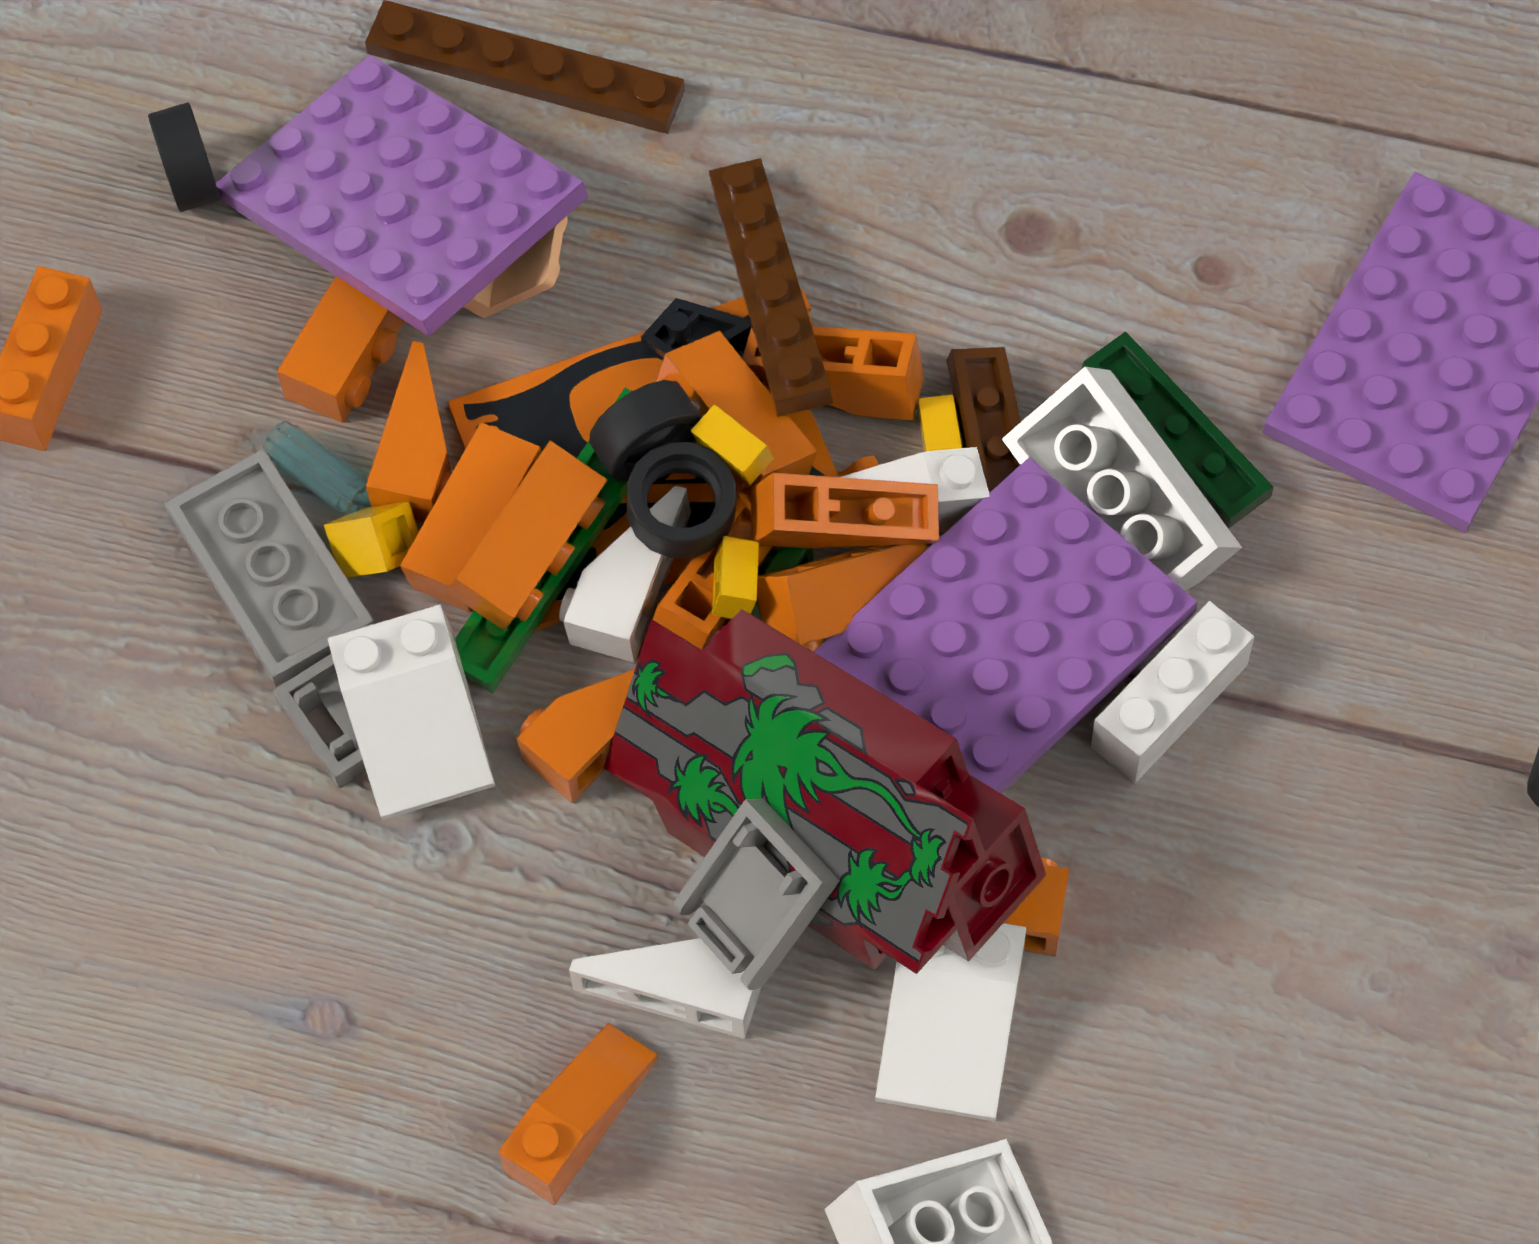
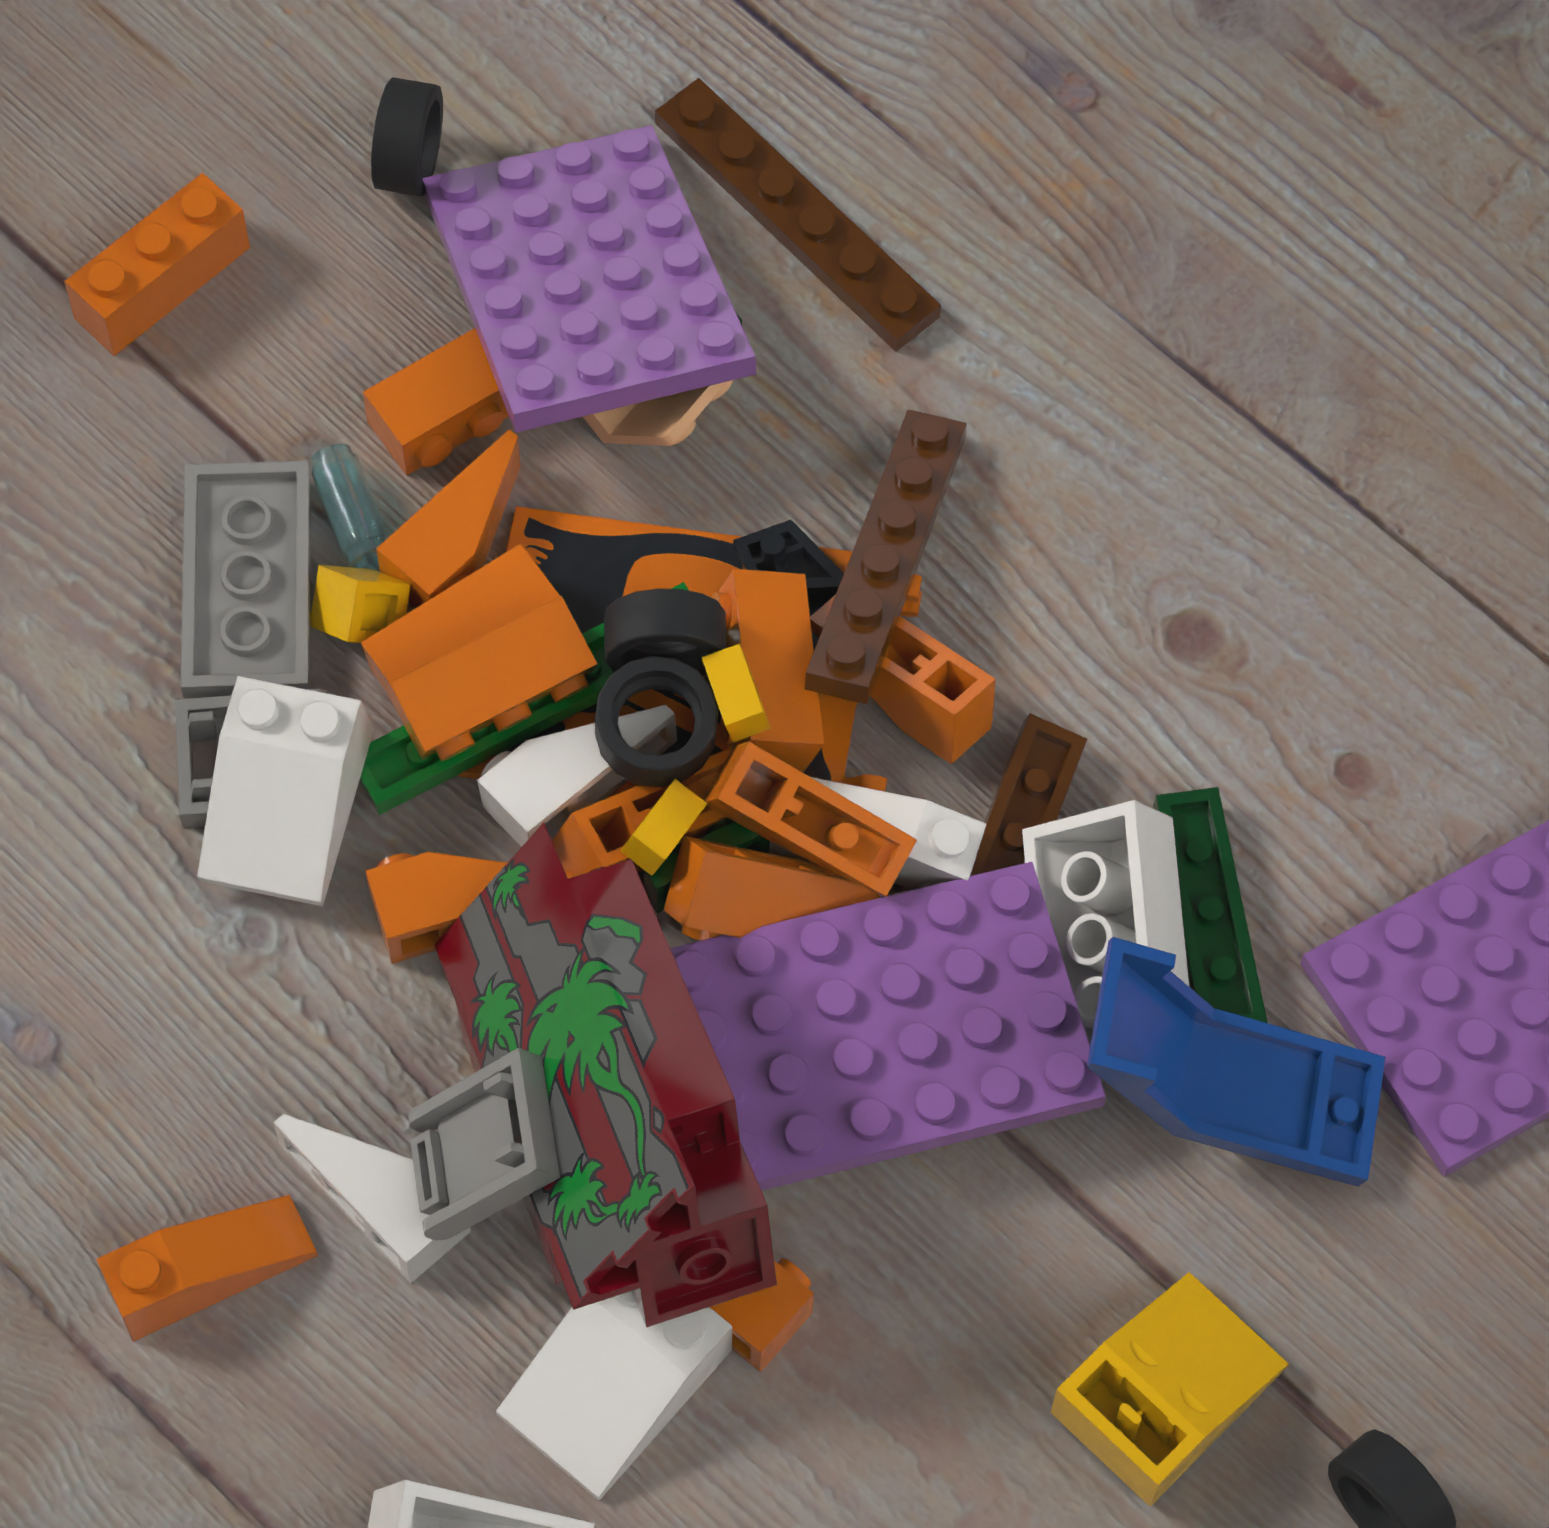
camera: 25 degrees right, 0 degrees up
yellow piece [918,394,962,452] -> none
white brick [1091,601,1255,783] -> none
none -> yellow slope [1050,1272,1289,1507]
none -> blue windscreen [1087,937,1386,1187]

